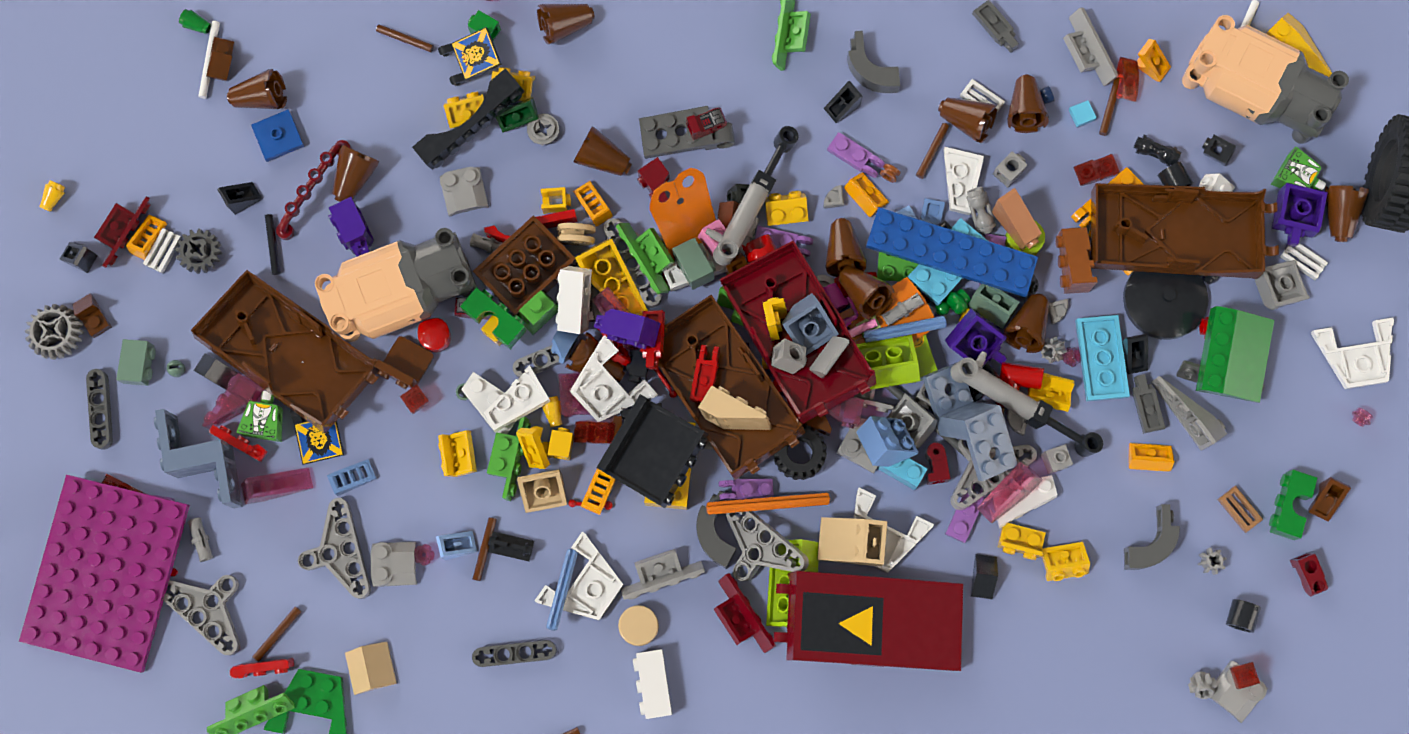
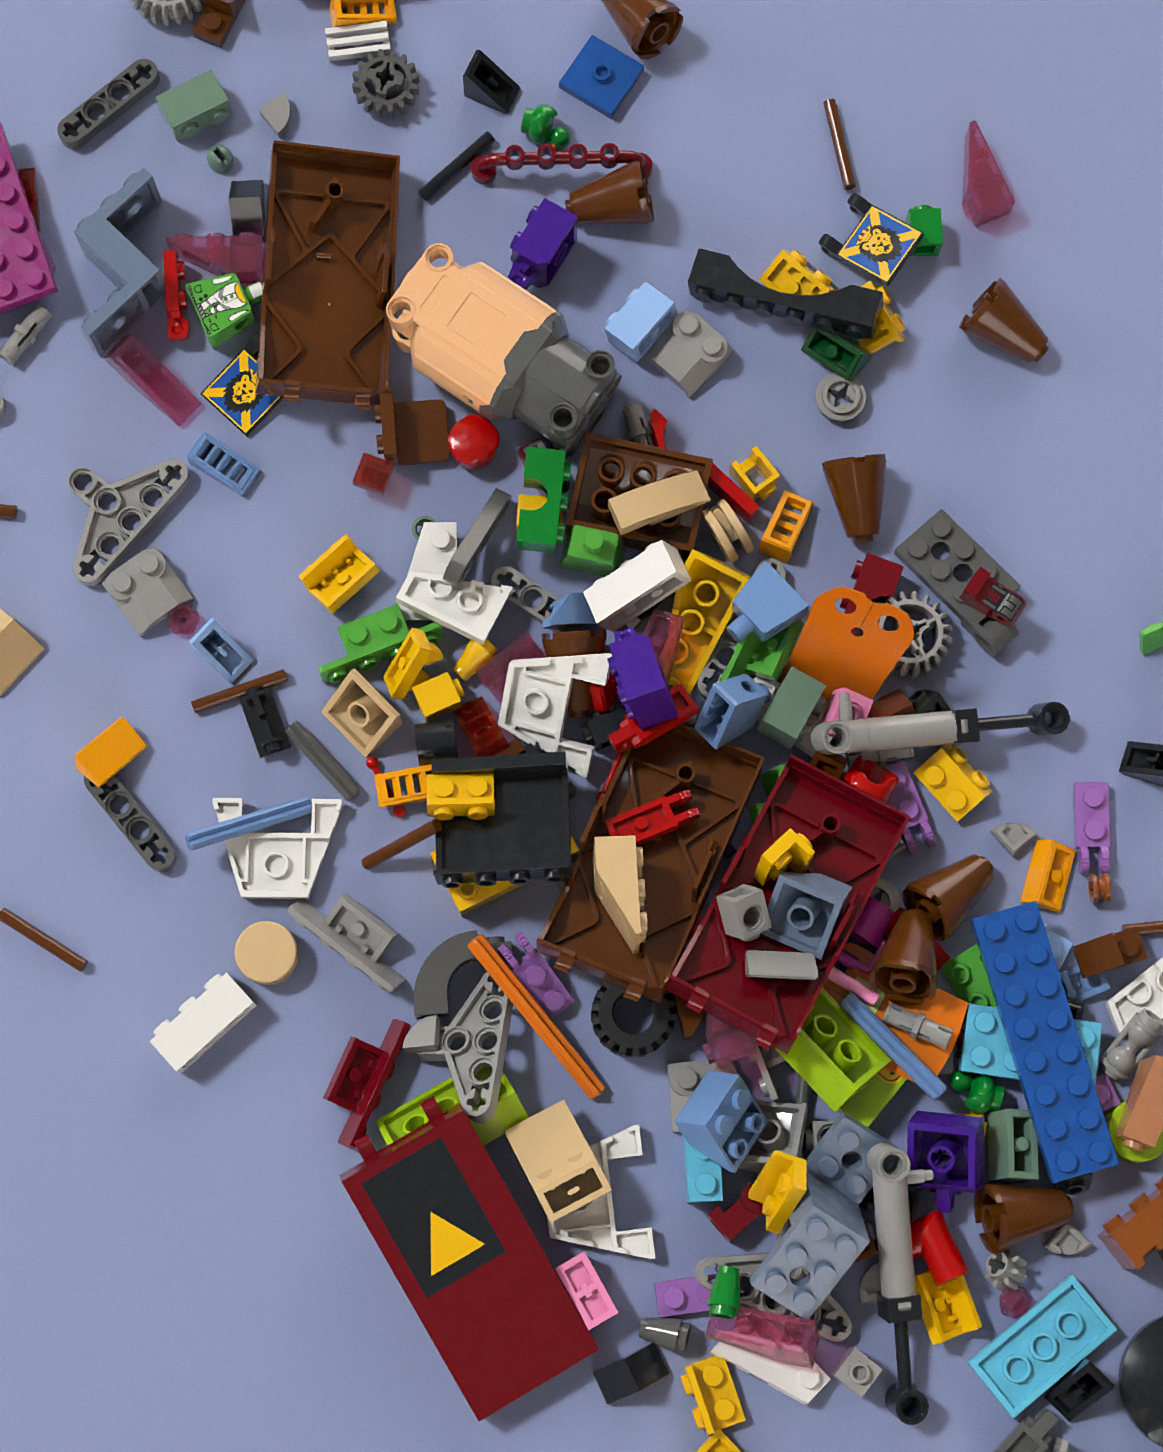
camera: 50 degrees right, 0 degrees up
none -> light orange slope [75,717,147,788]
none -> light grey tile [259,92,291,137]
none -> dark grey axle [285,721,360,801]
none -> reddish brown bar [362,819,442,870]
none -> light grey tile [403,1014,441,1053]
none -> black piece [414,719,458,766]
none -> yellow bracket [426,773,495,820]
none -> dark grey beam [443,488,512,587]
none -> green animal [521,104,571,151]
none -> bright pink hinge [554,1251,619,1330]
none -> light blue brick [604,282,678,362]
none -> tan slope [608,471,711,535]
none -> dark grey cone [639,1317,691,1353]
none -> medium blue torso [694,674,771,749]
none -> green cone [707,1265,741,1320]
none -> medium blue torso [727,560,809,642]
none -> yellow bracket [748,1150,807,1234]
none -> light grey gear [878,591,953,678]
none -> reddish brown slope [1072,927,1148,979]

